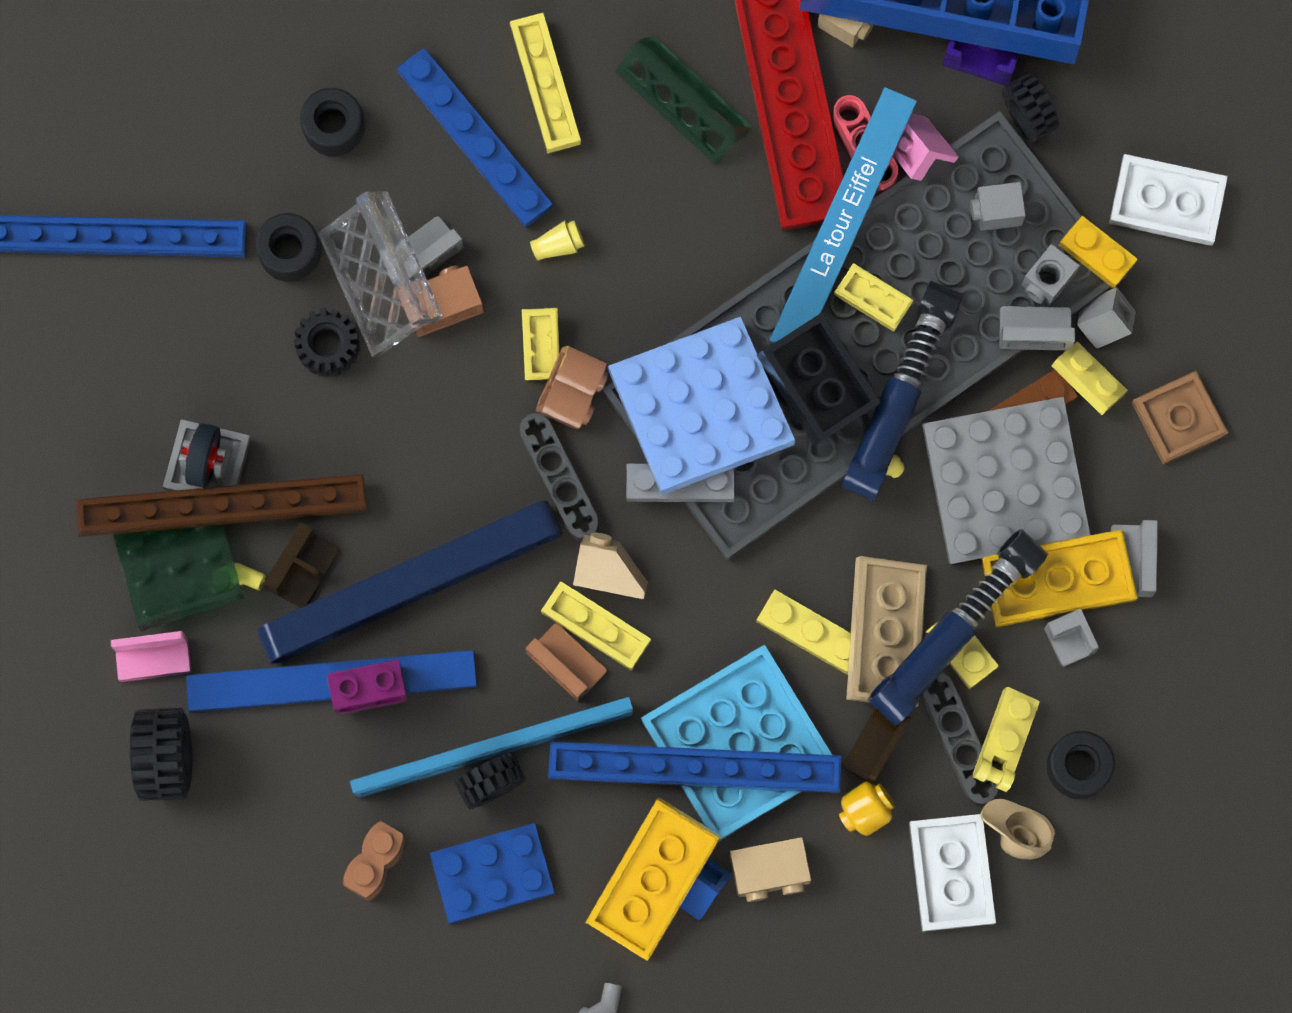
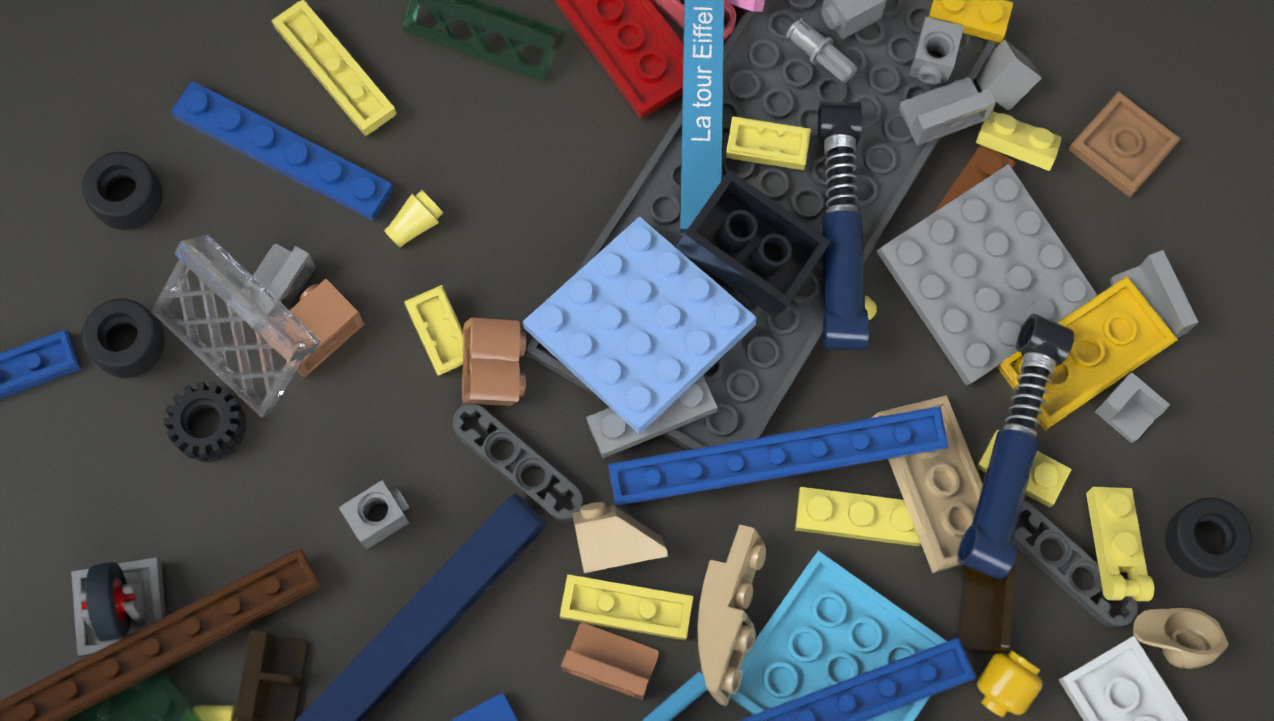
camera: 25 degrees left, 5 degrees down
none -> light grey brick [339,480,410,550]
none -> blue tile [608,406,949,506]
none -> tan slope [698,525,766,706]
none -> light grey axle [786,18,857,83]

